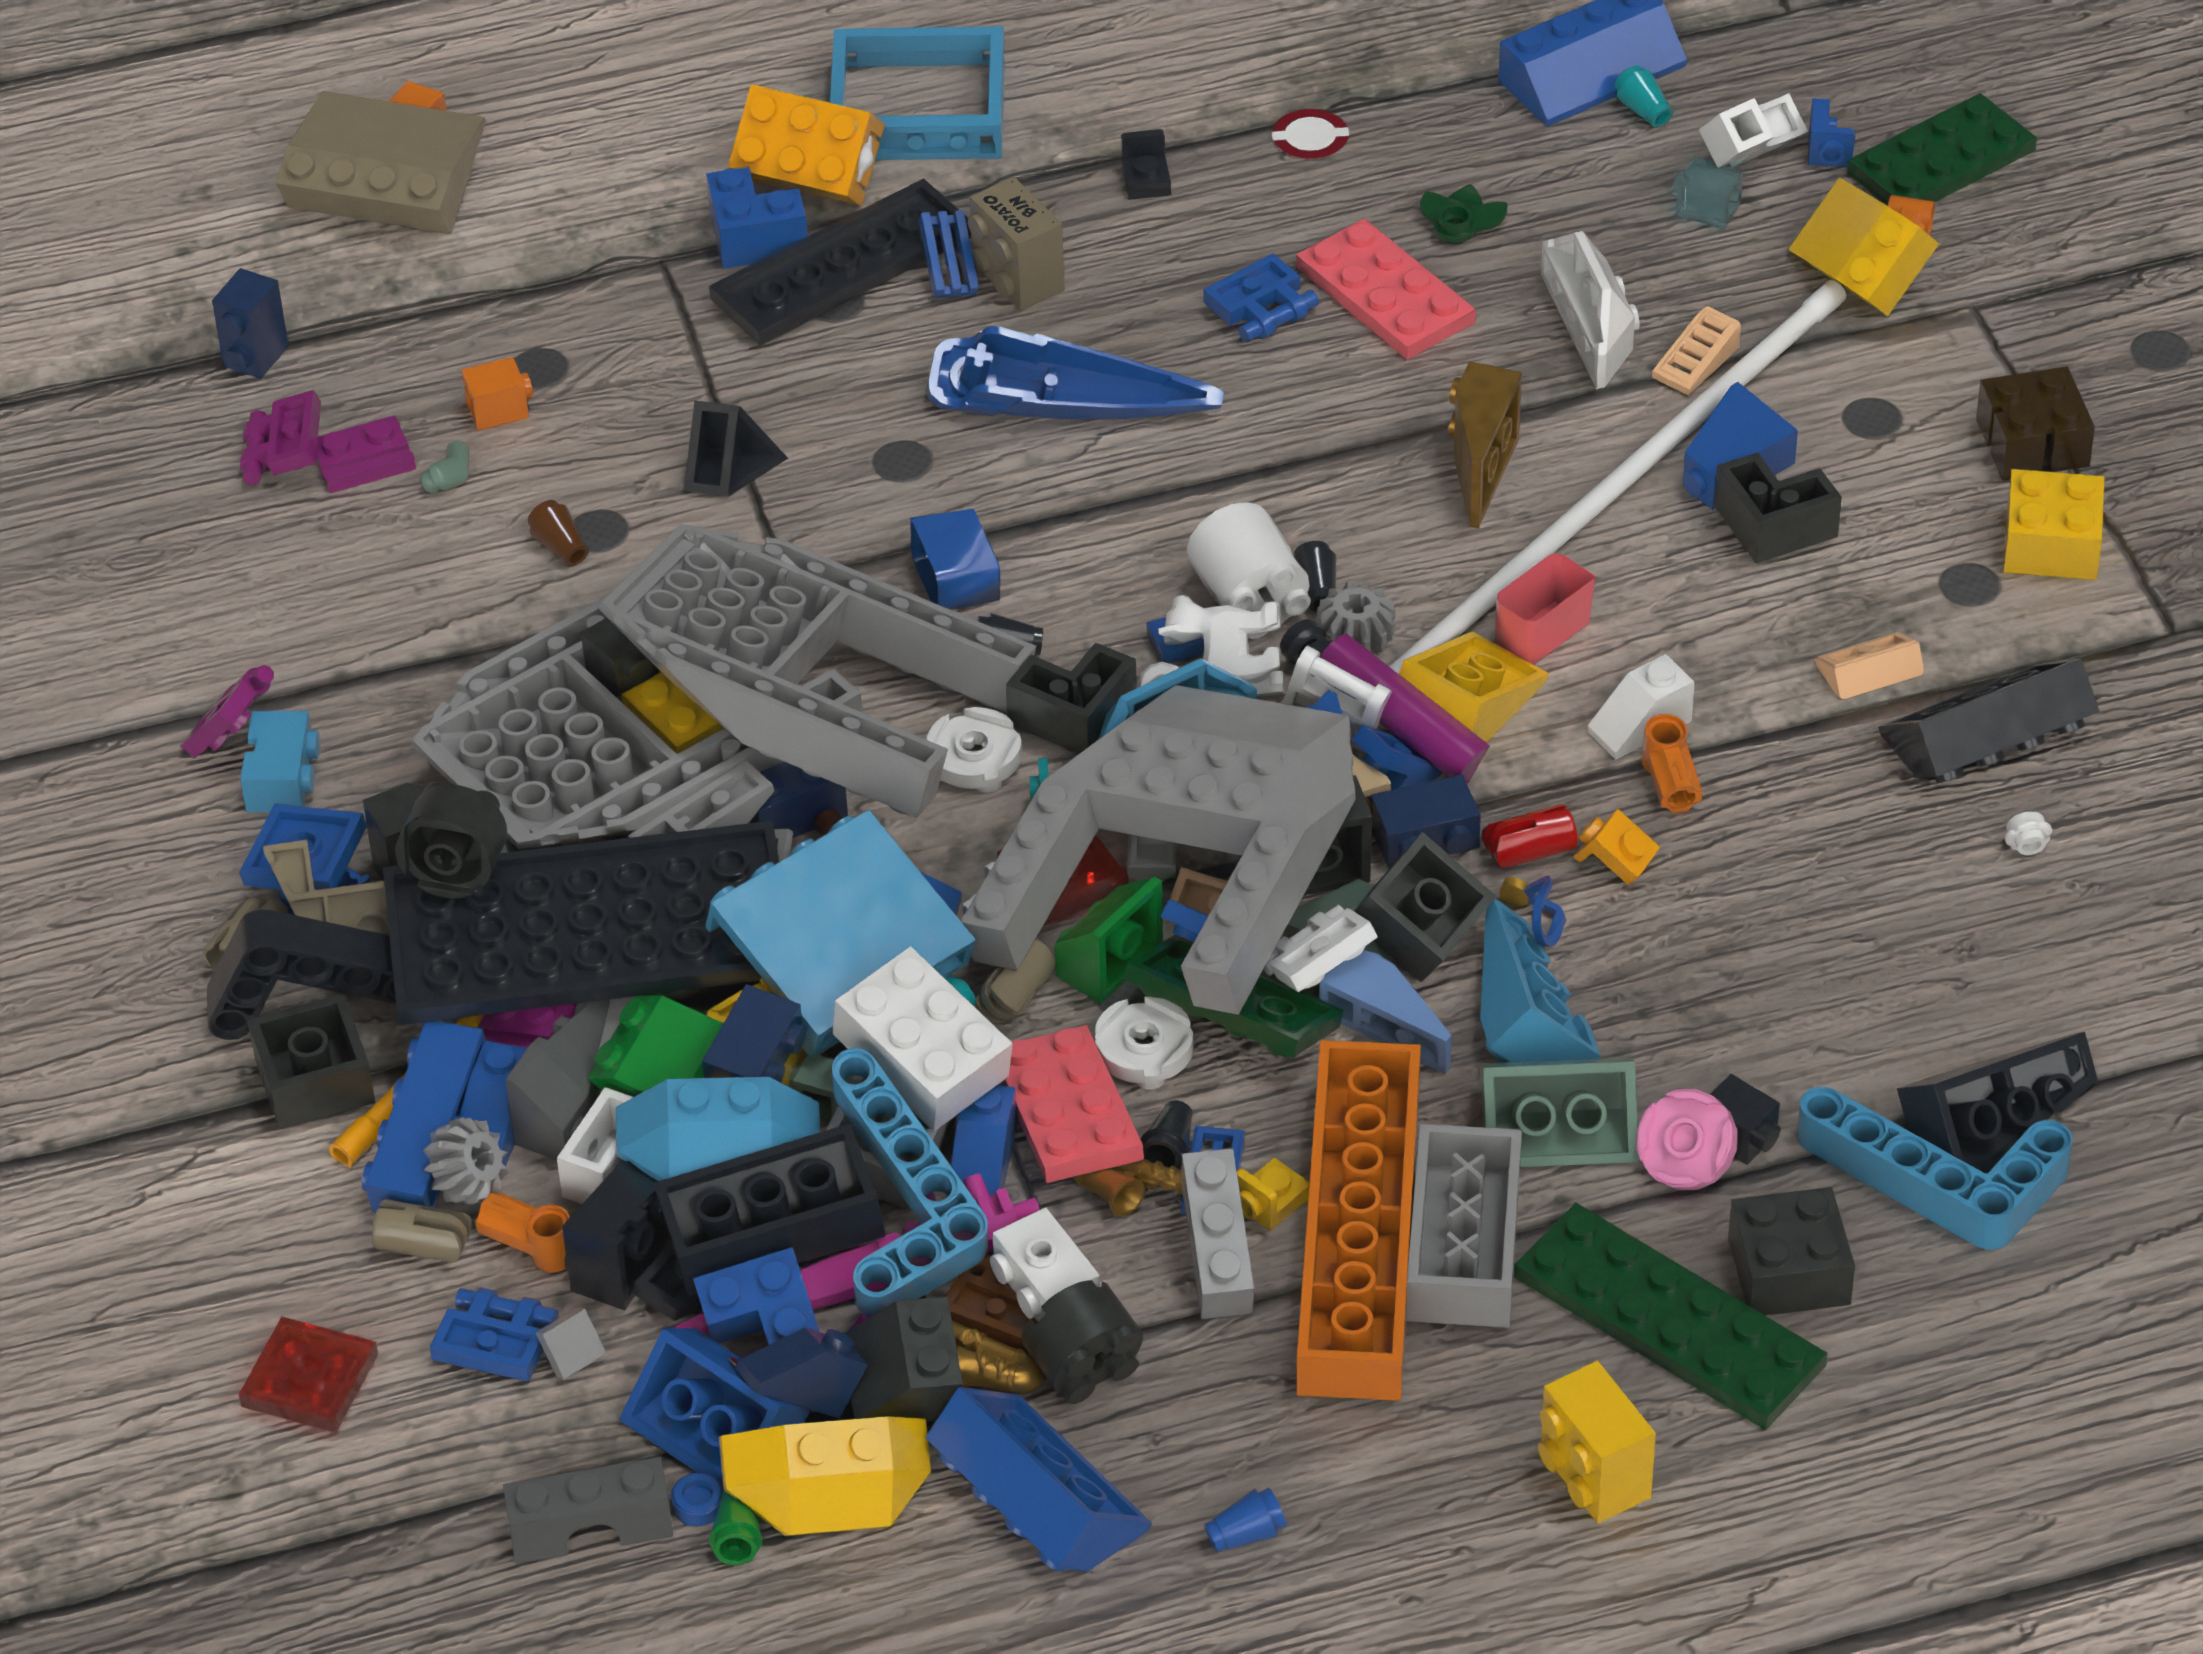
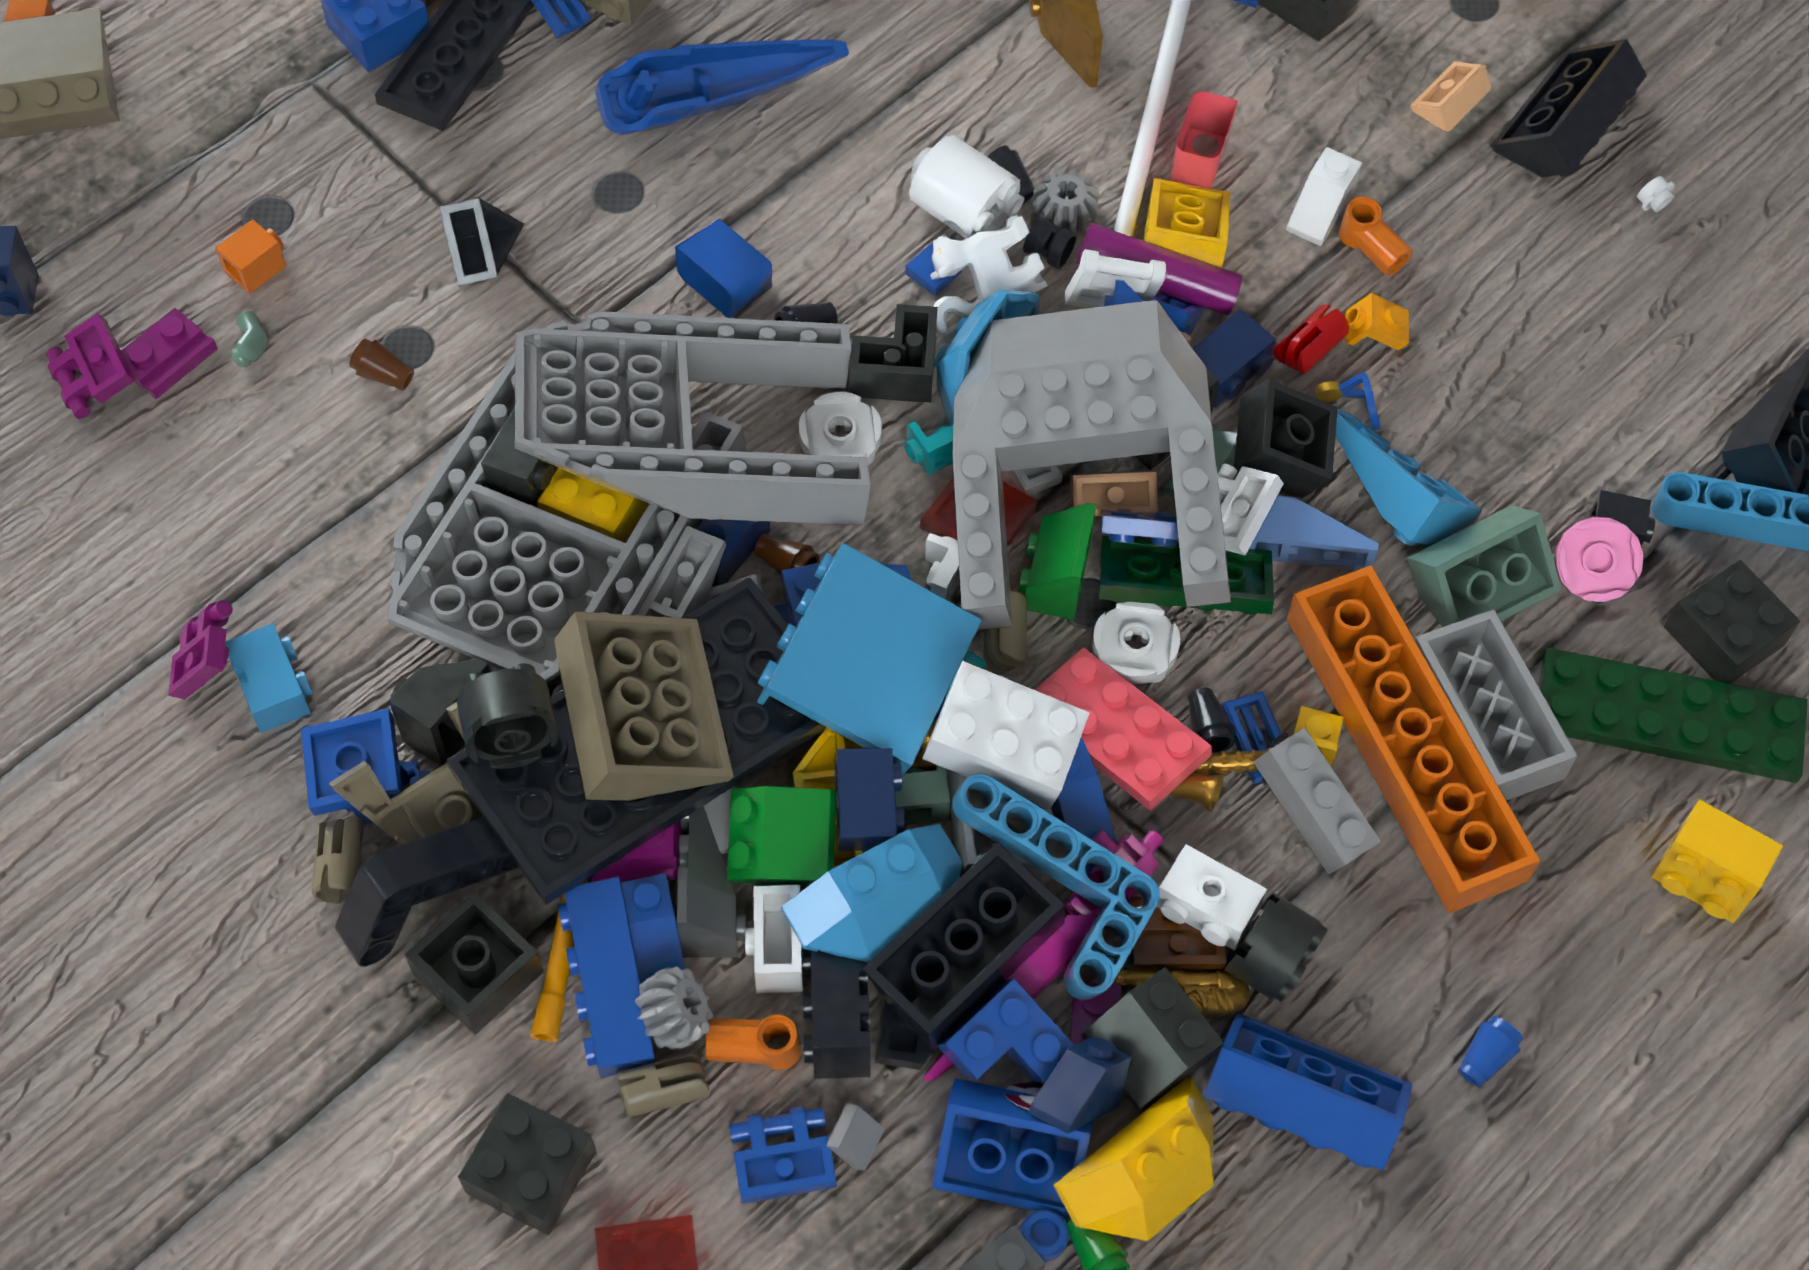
camera: 30 degrees left, 15 degrees up
none -> pearl dark grey brick [458,1093,596,1236]
none -> dark tan slope [554,611,734,800]

